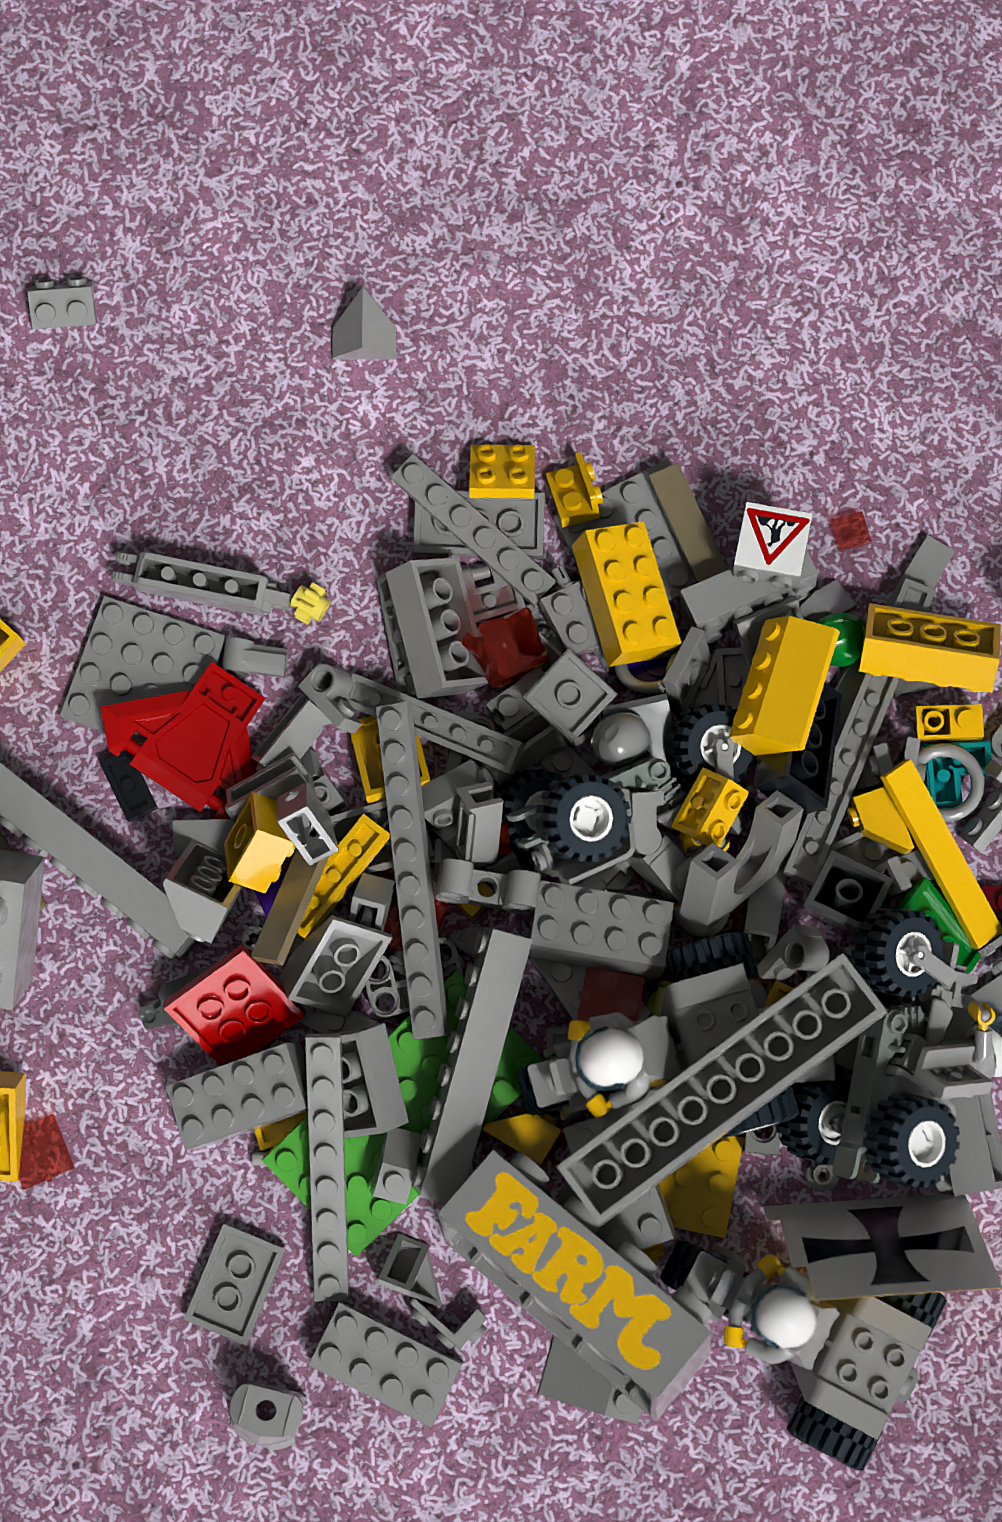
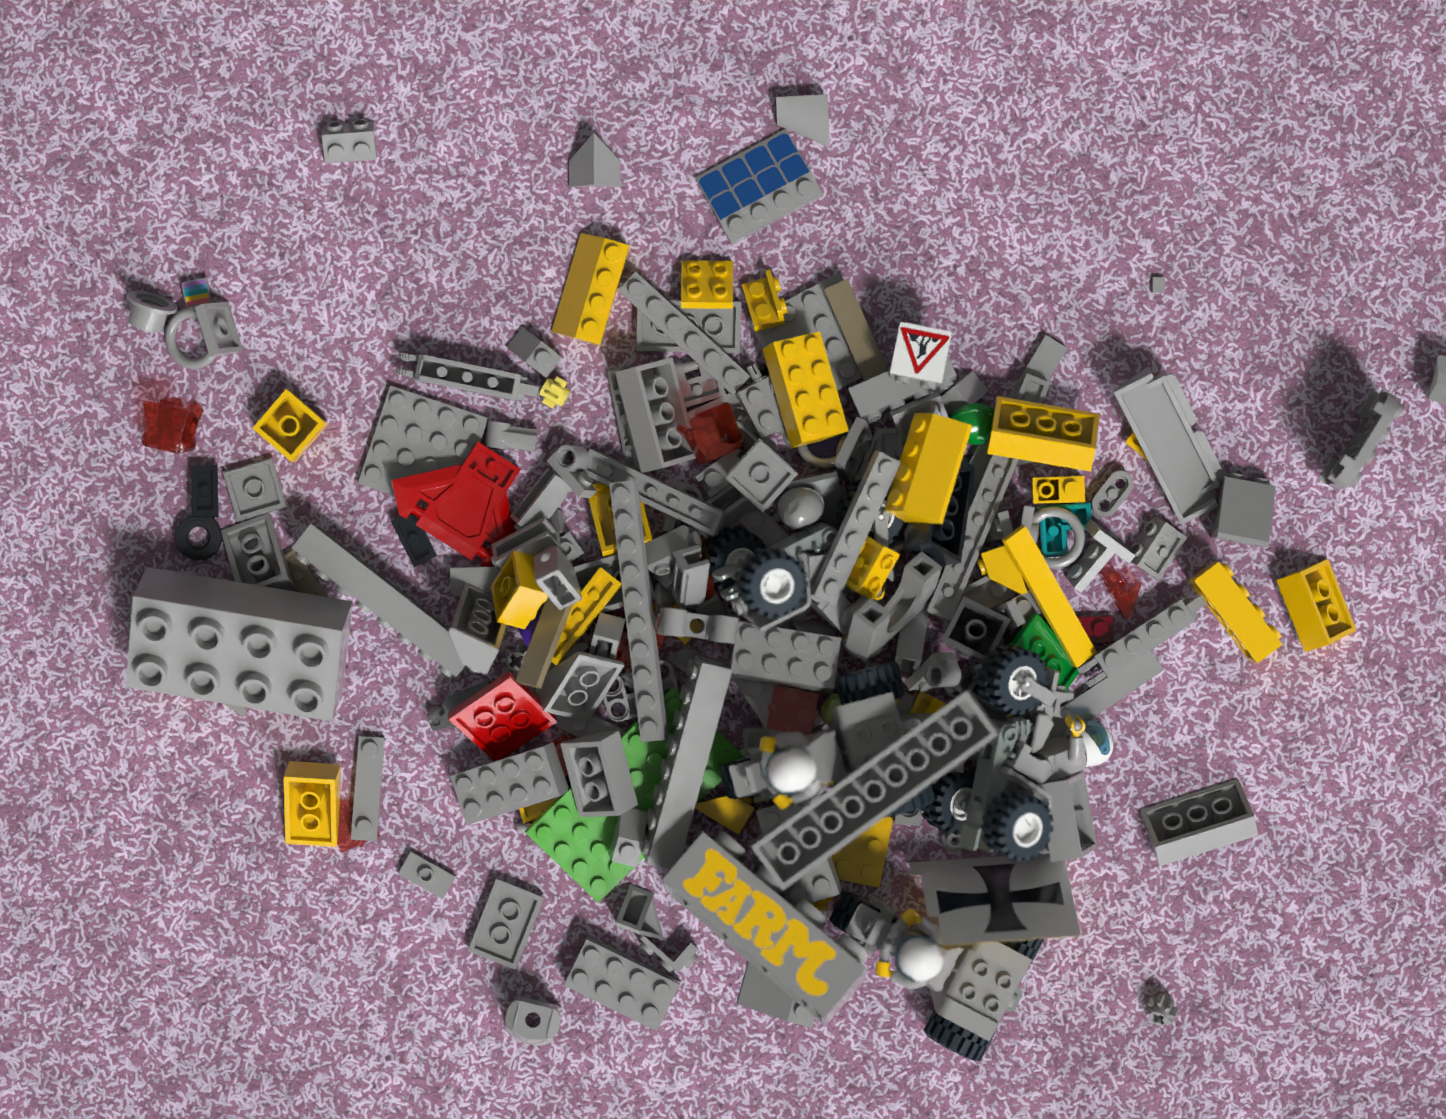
camera: 10 degrees left, 10 degrees up
light grey plate [305,1034,350,1301] -> none
clear red tile [830,511,872,552] -> none
light grey bracket [913,1043,993,1101] -> none
none -> light grey plate [351,736,385,841]
none -> light grey plate [398,851,456,899]
none -> light grey slope [507,327,563,379]
none -> yellow slope [551,233,630,347]
none -> slope [695,129,823,246]
none -> light grey slope [776,94,830,146]
none -> light grey plate [811,451,901,606]

